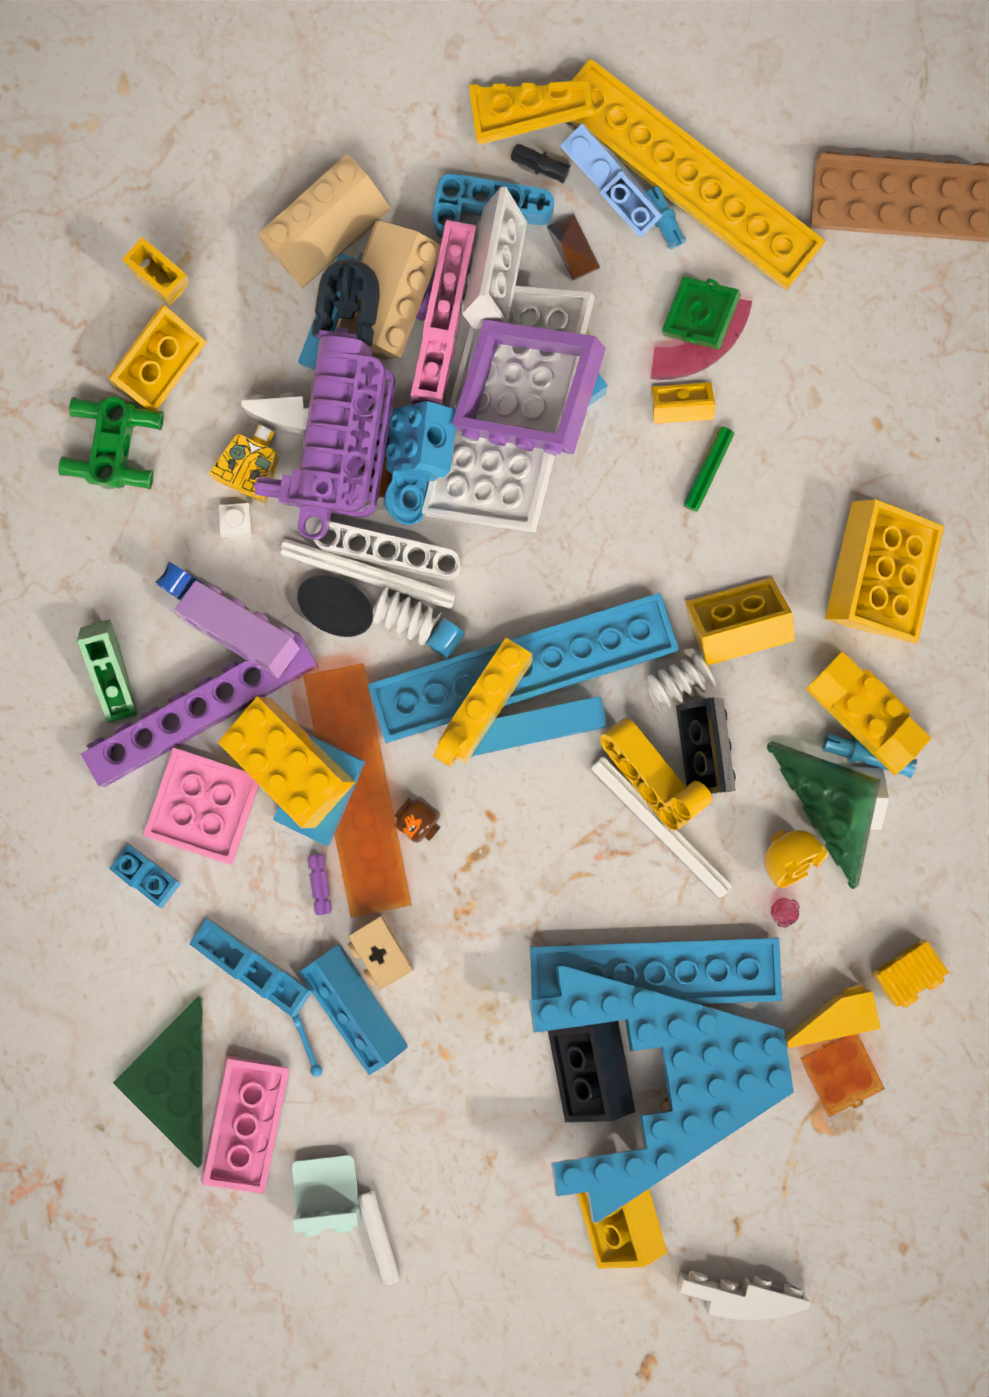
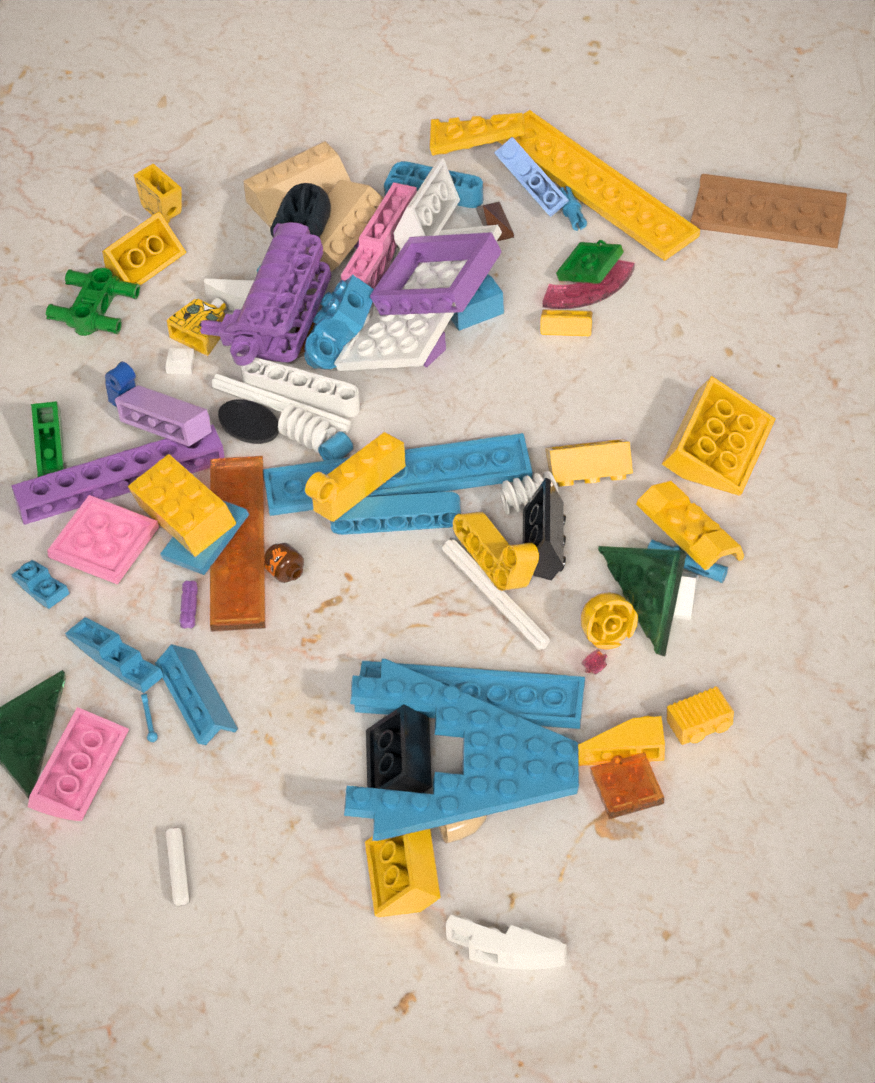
camera: 10 degrees right, 35 degrees down
light aqua bracket [292,1154,361,1236] -> none
tan brick [347,915,414,990] -> none
black axle [511,144,571,184] -> none
green axle [684,426,734,512] -> none

